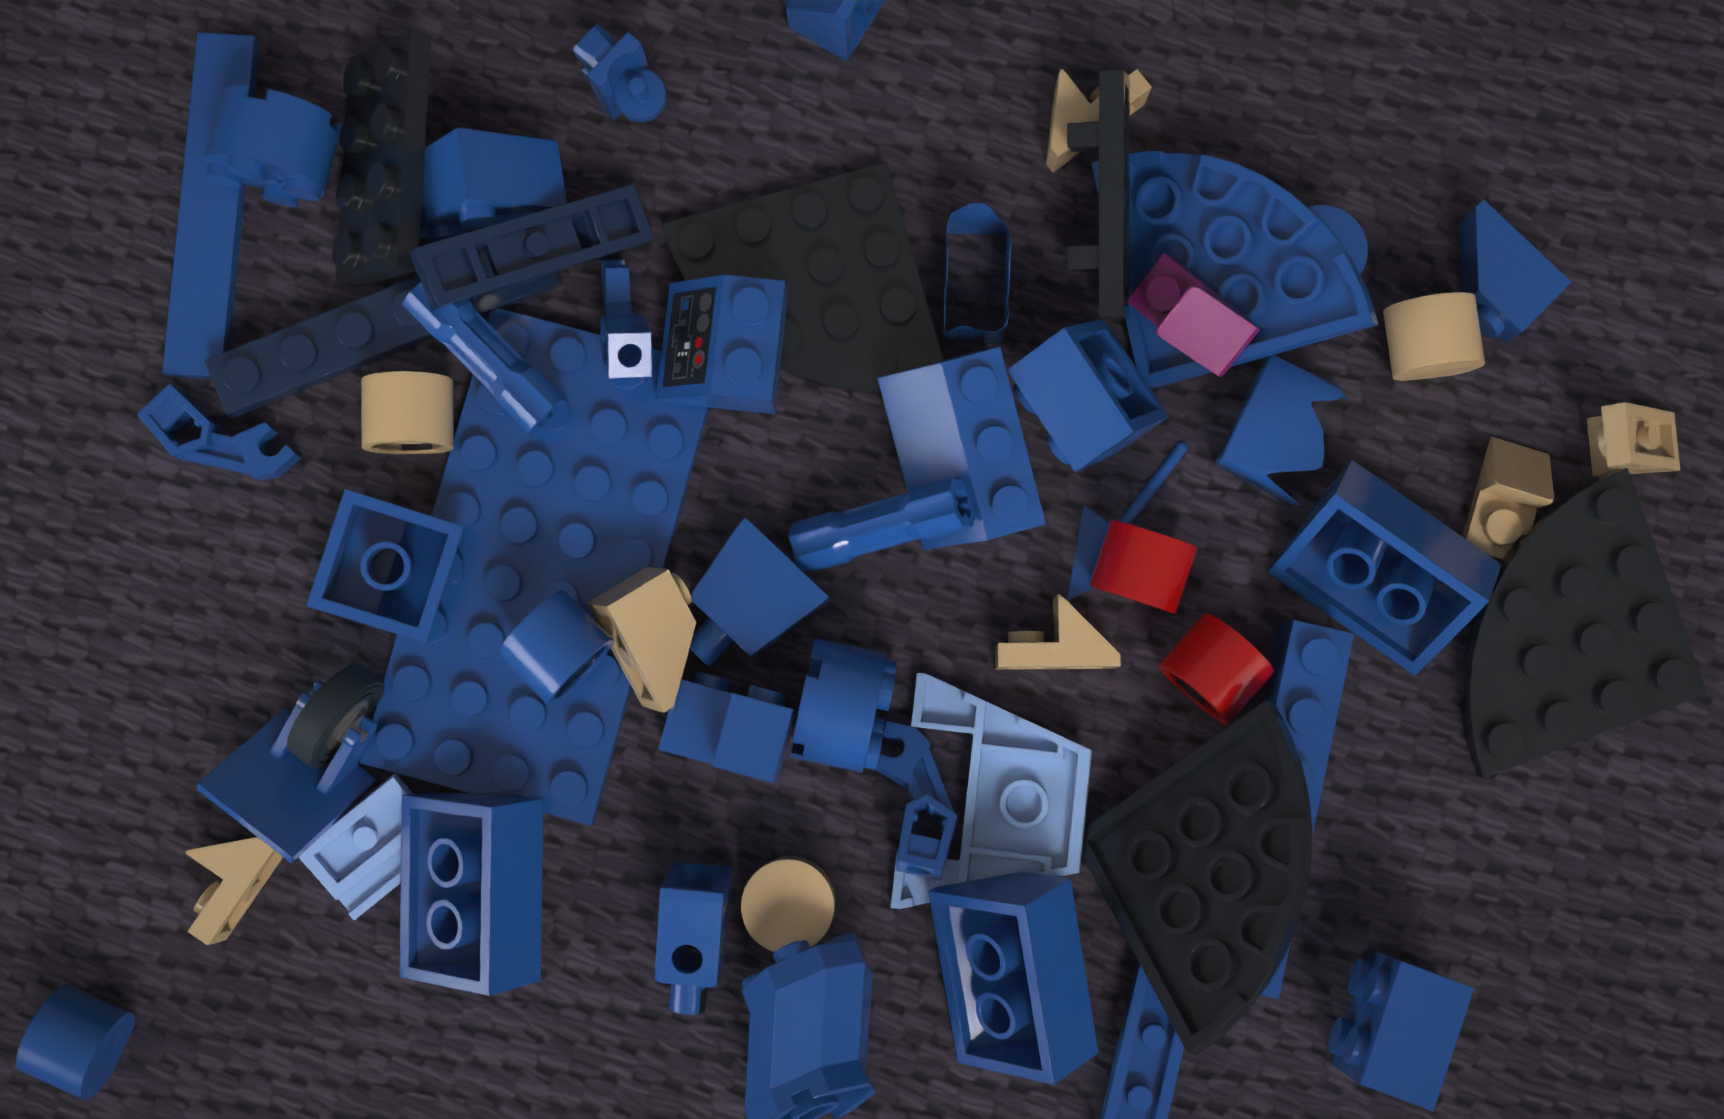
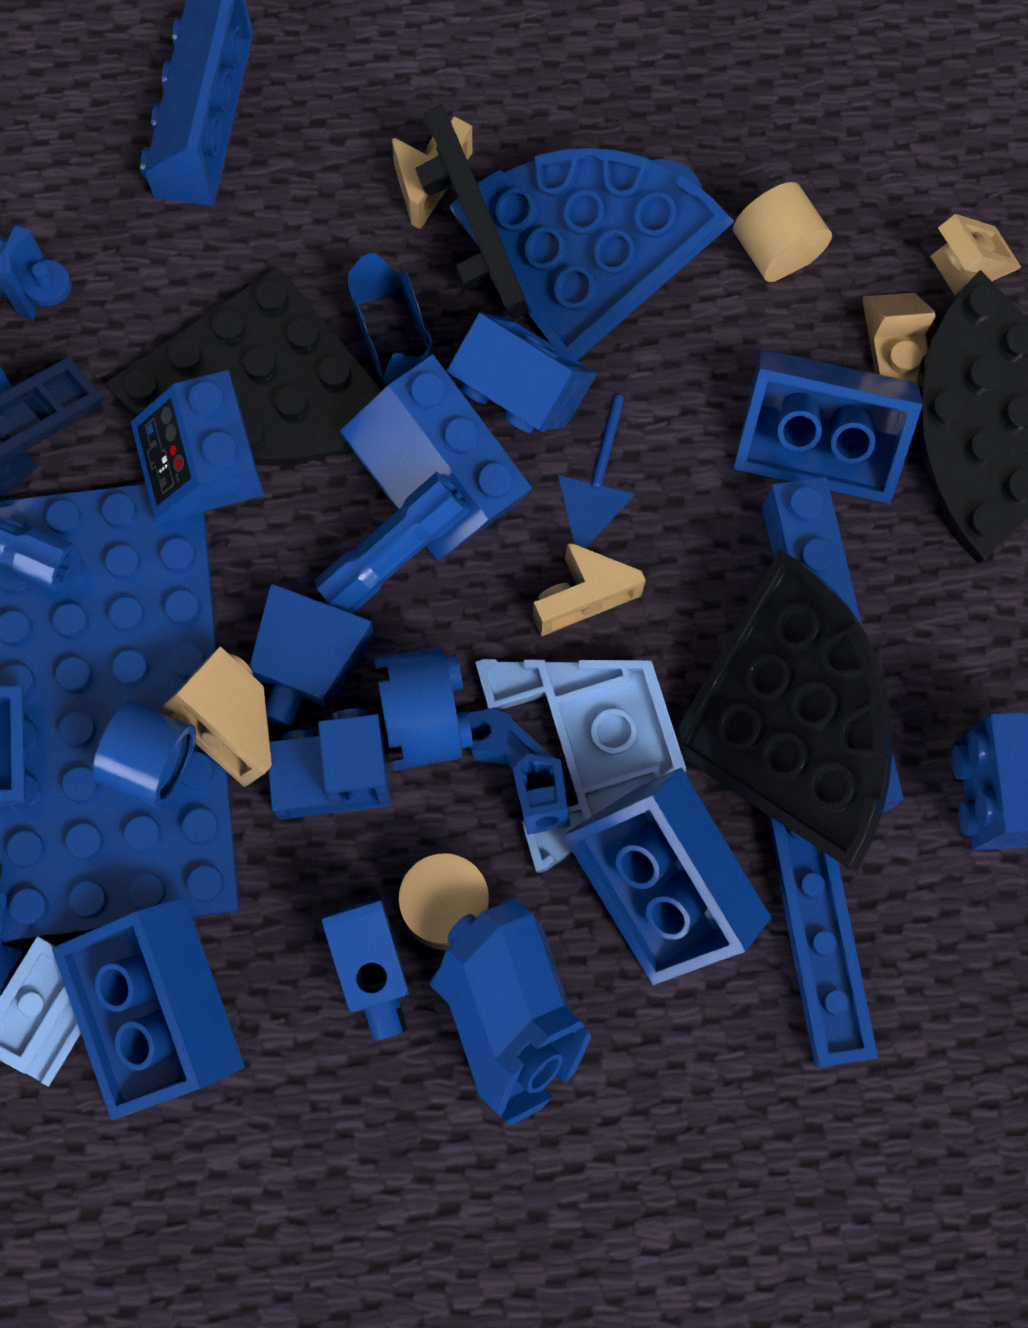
camera: 30 degrees left, 10 degrees down
blue piece [600,257,652,379] -> none
red piece [1089,520,1198,614] -> none
magenta slope [1127,253,1260,377] -> none
red piece [1158,613,1274,726] -> none
blue piece [1214,355,1348,507] -> none
blue slope [1459,200,1571,343] -> none

